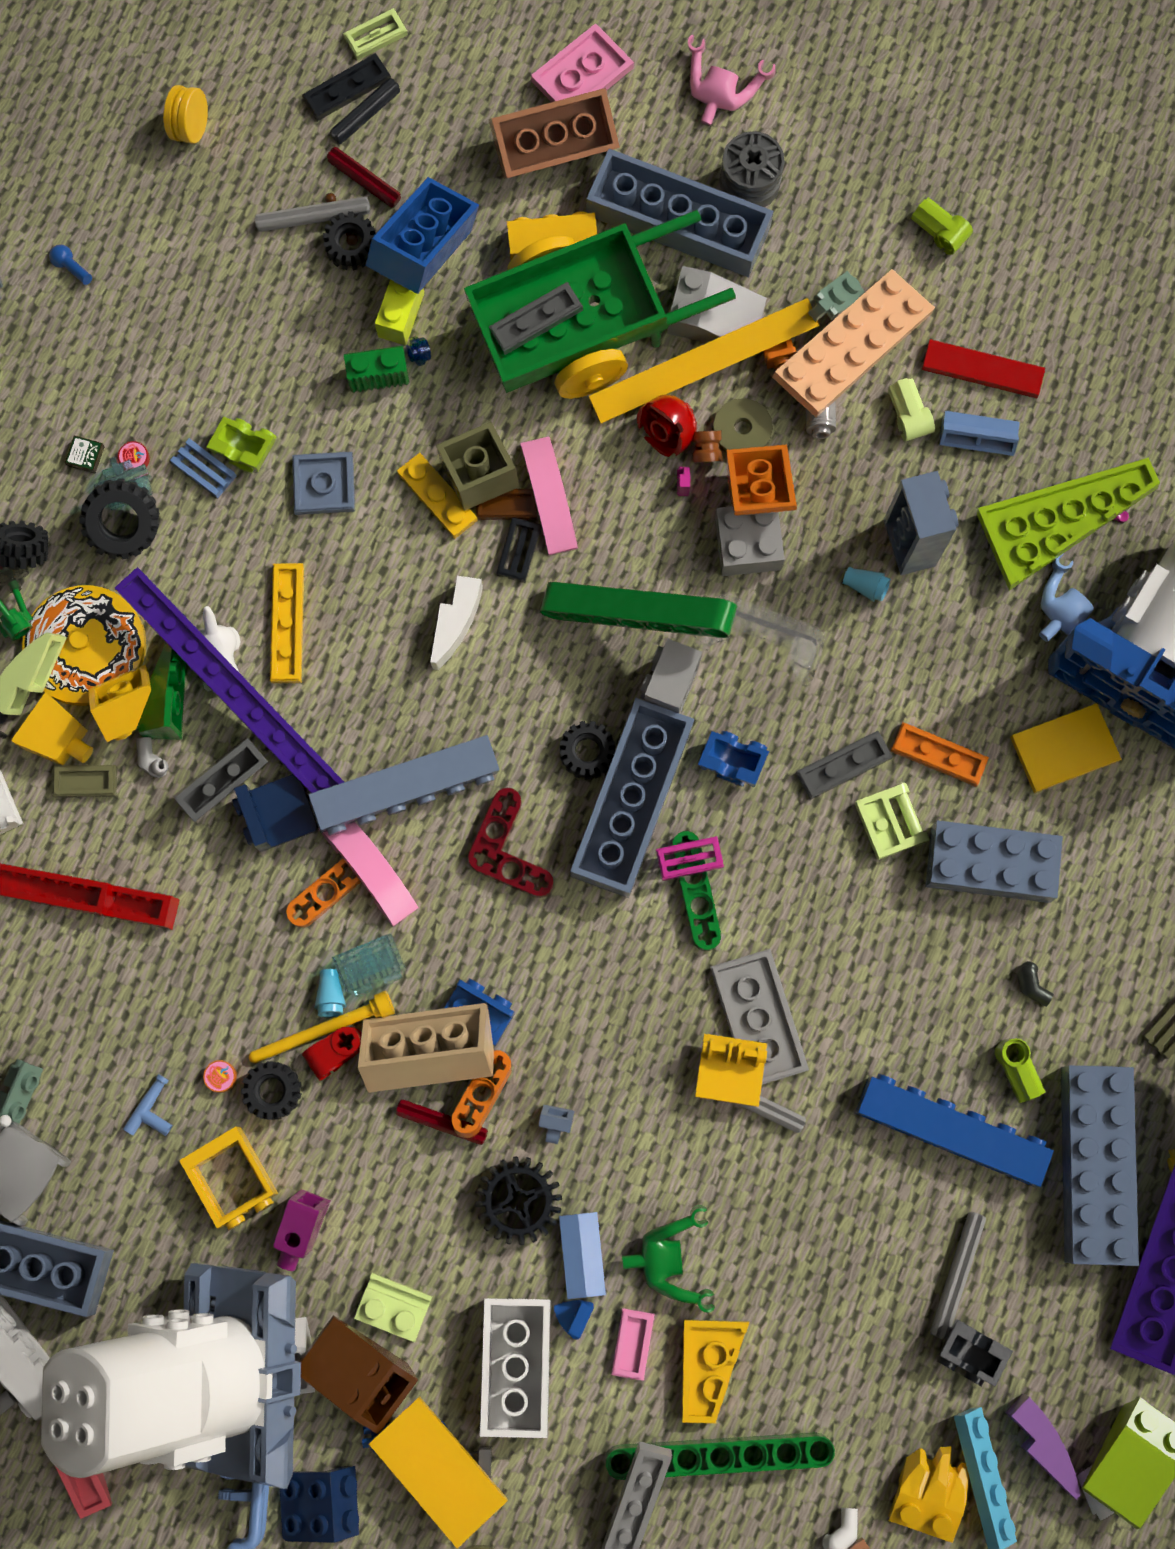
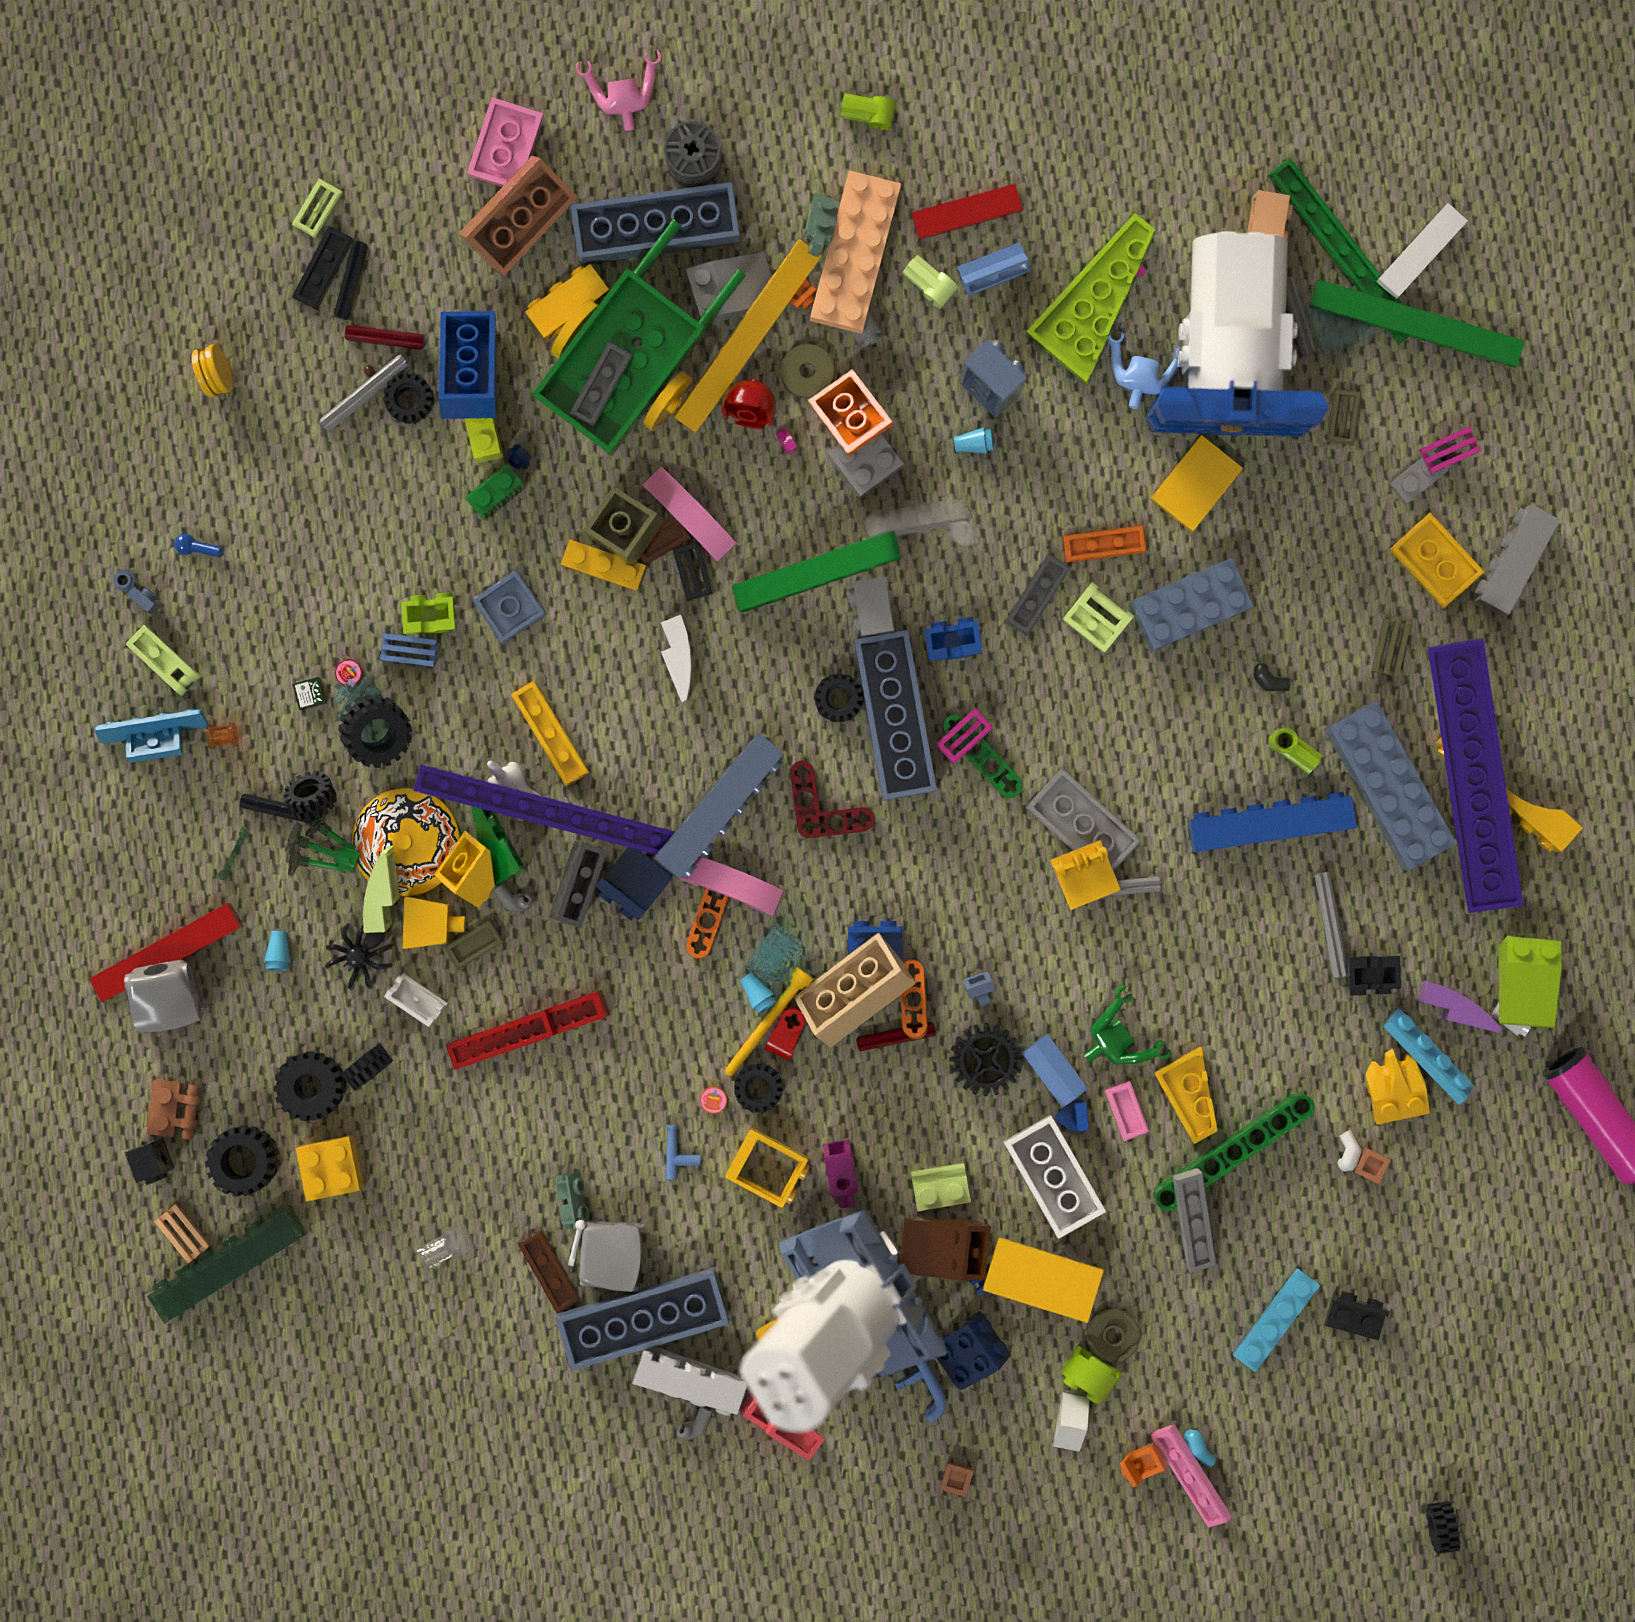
camera: 30 degrees left, 10 degrees up
dark orange wheel [692,430,723,462] -> none

